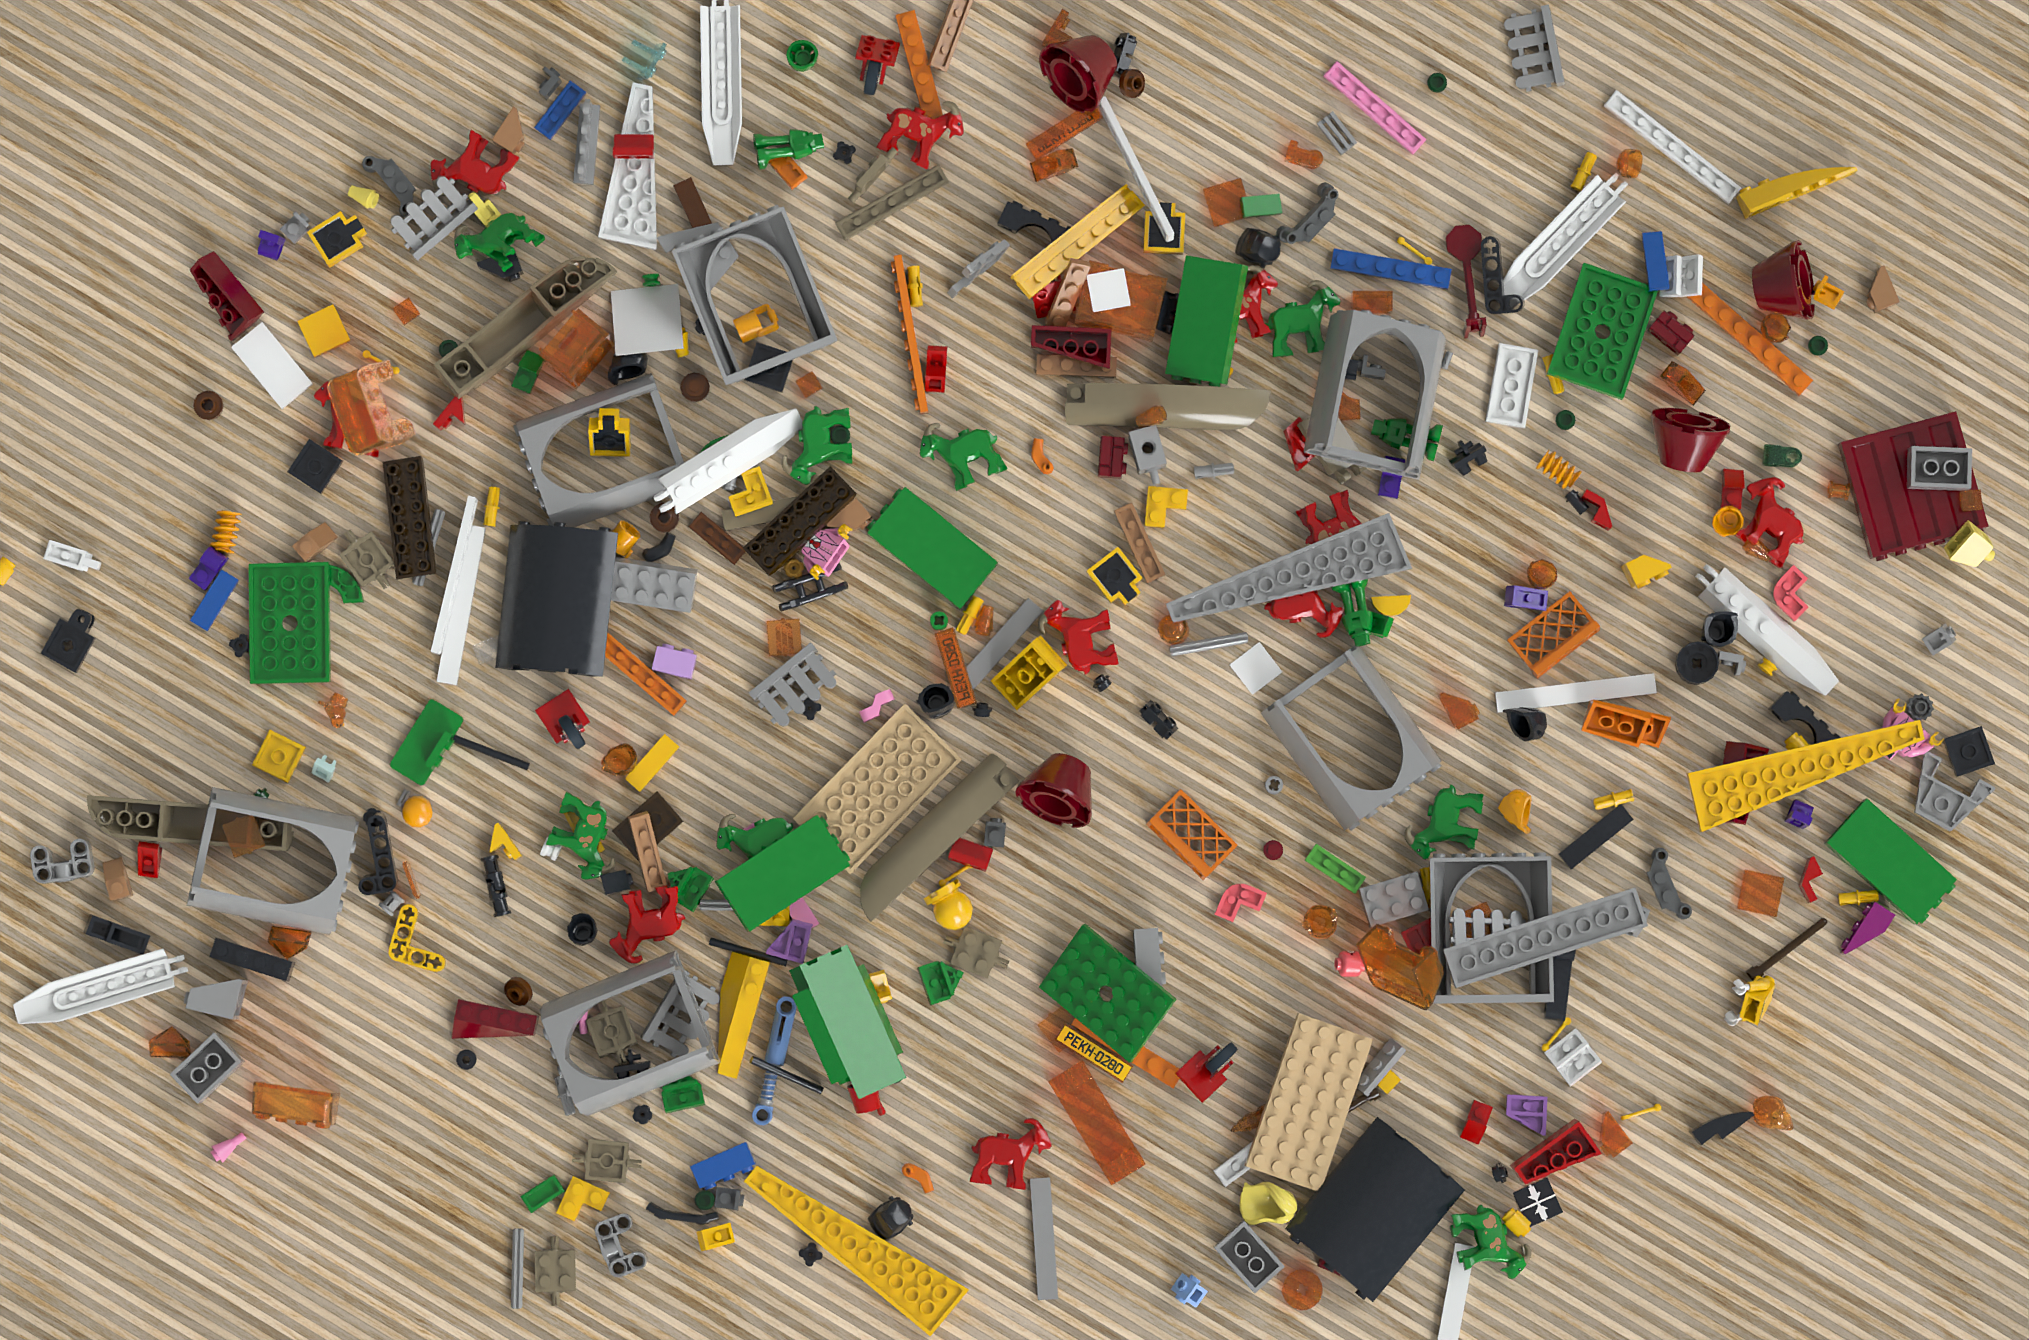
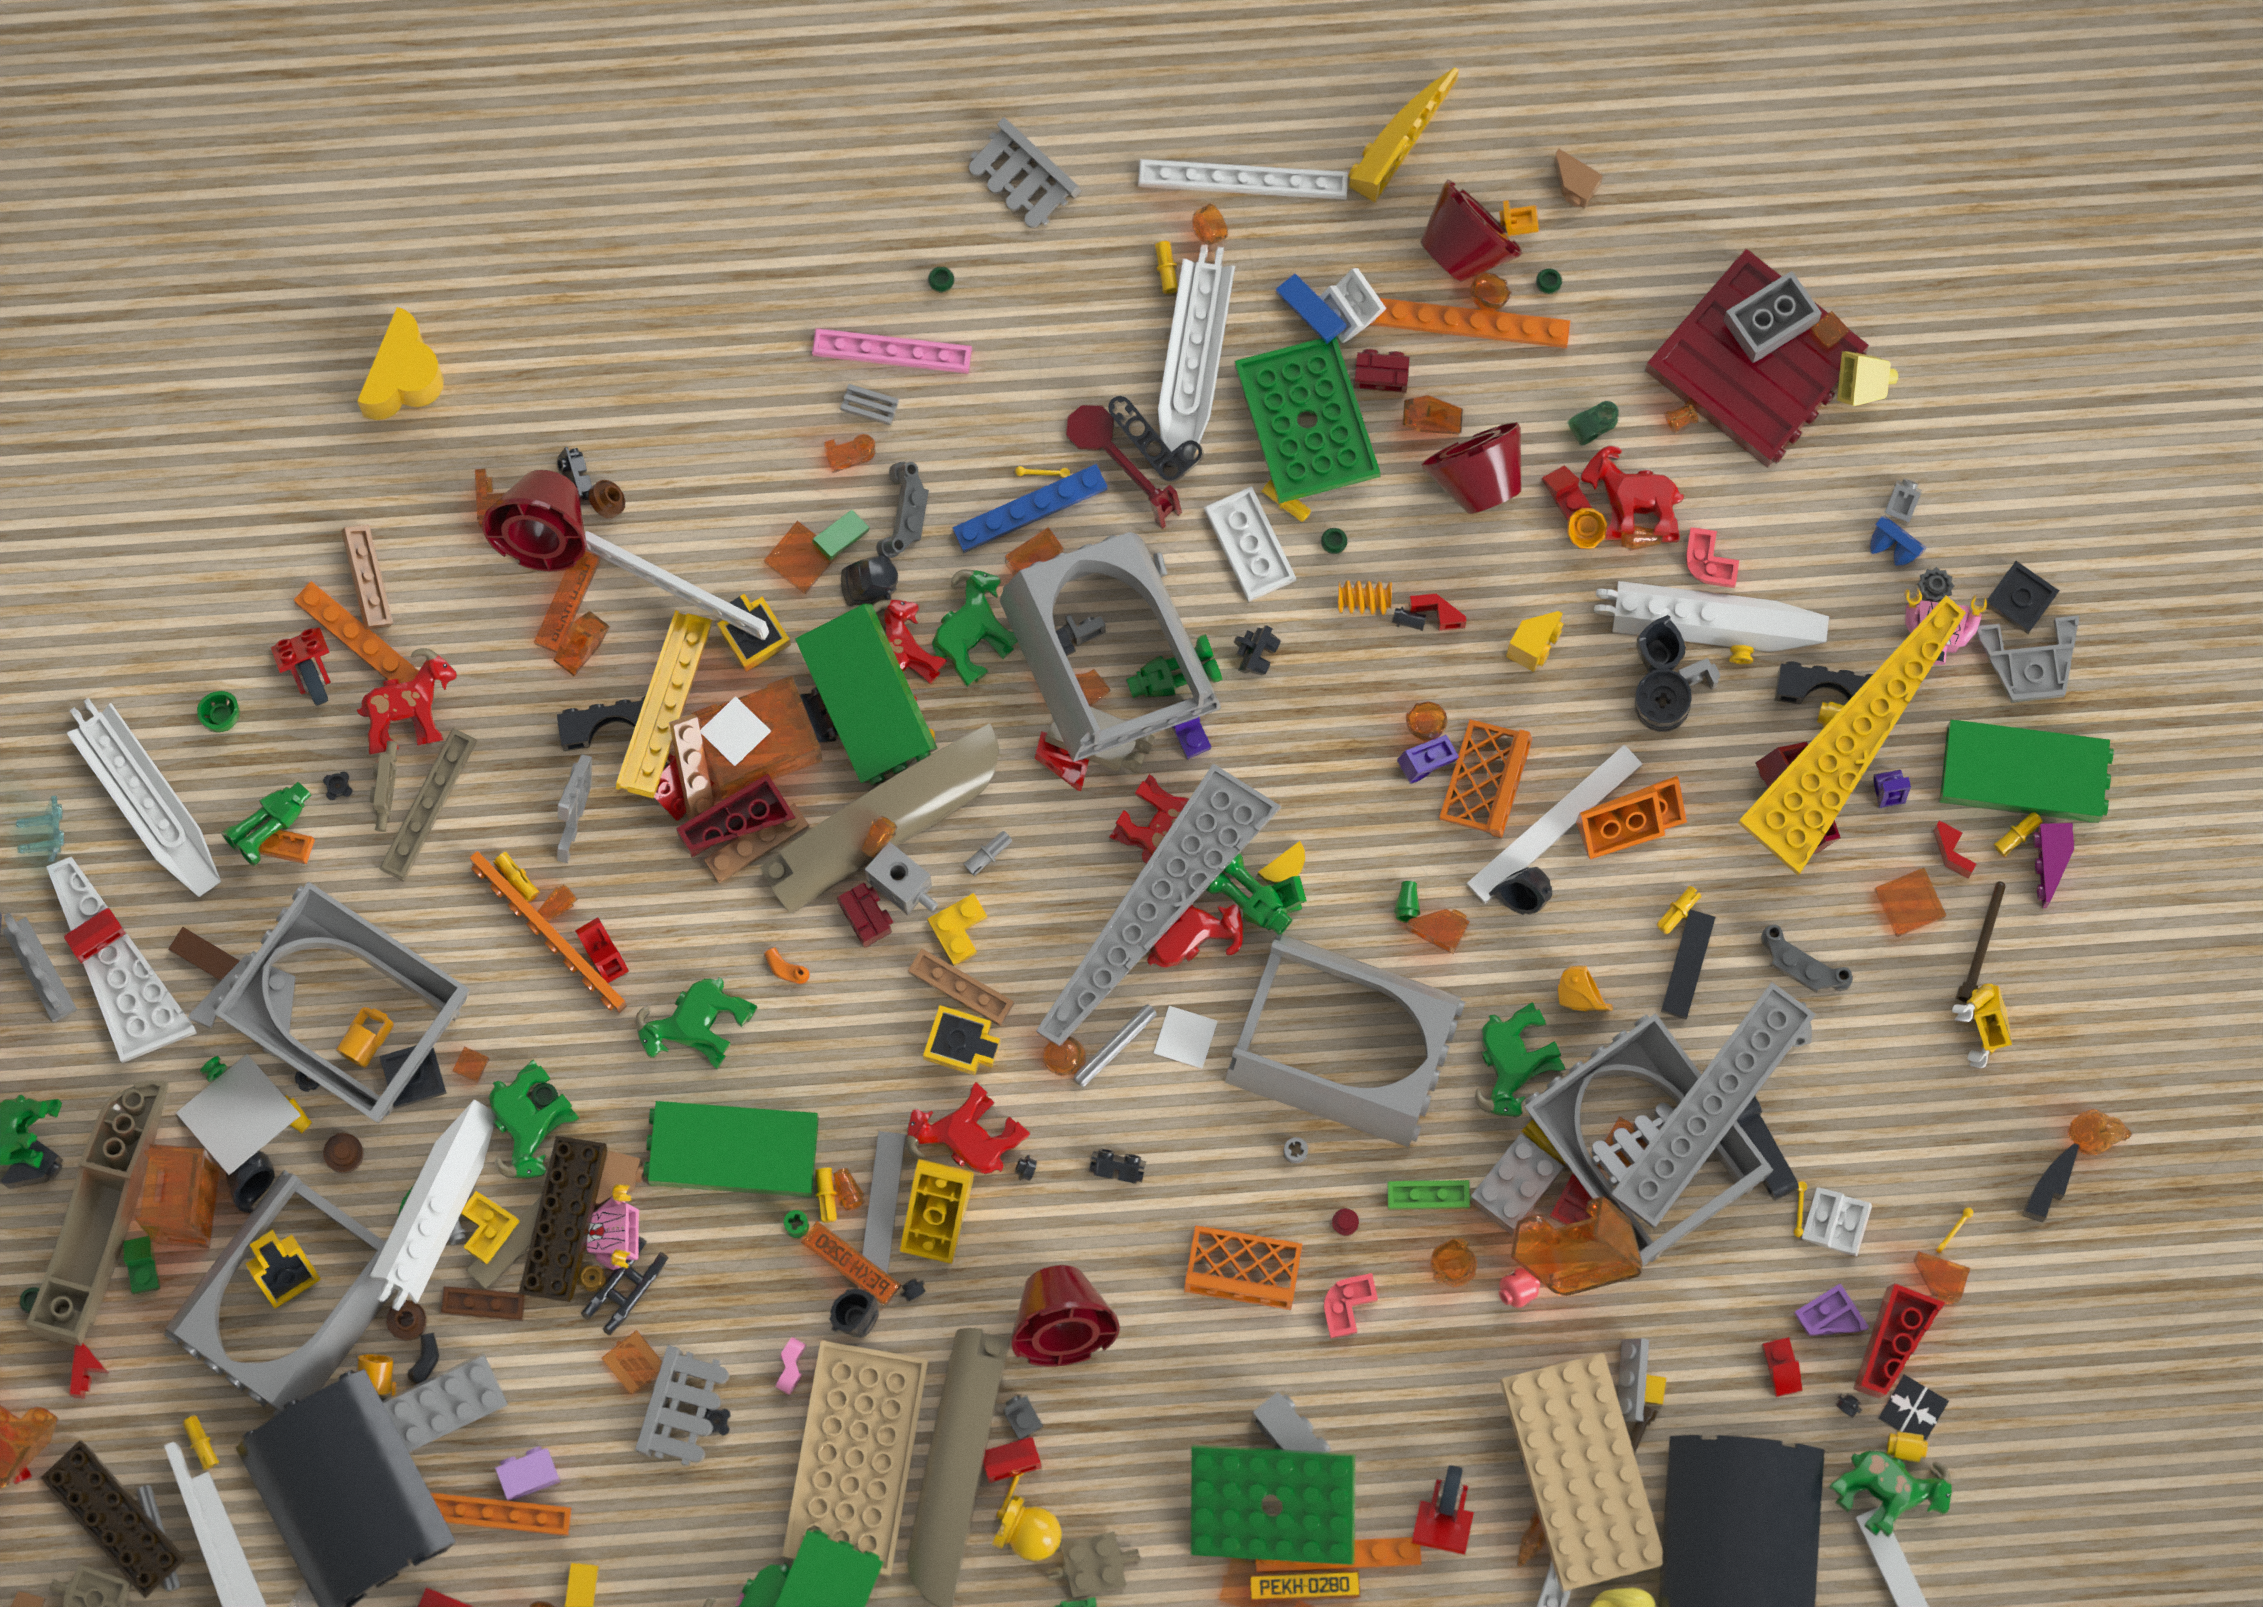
camera: 30 degrees left, 10 degrees down
none -> clear orange cone [537,884,578,922]
none -> green cone [1394,881,1421,923]
none -> blue tile [1870,516,1927,566]

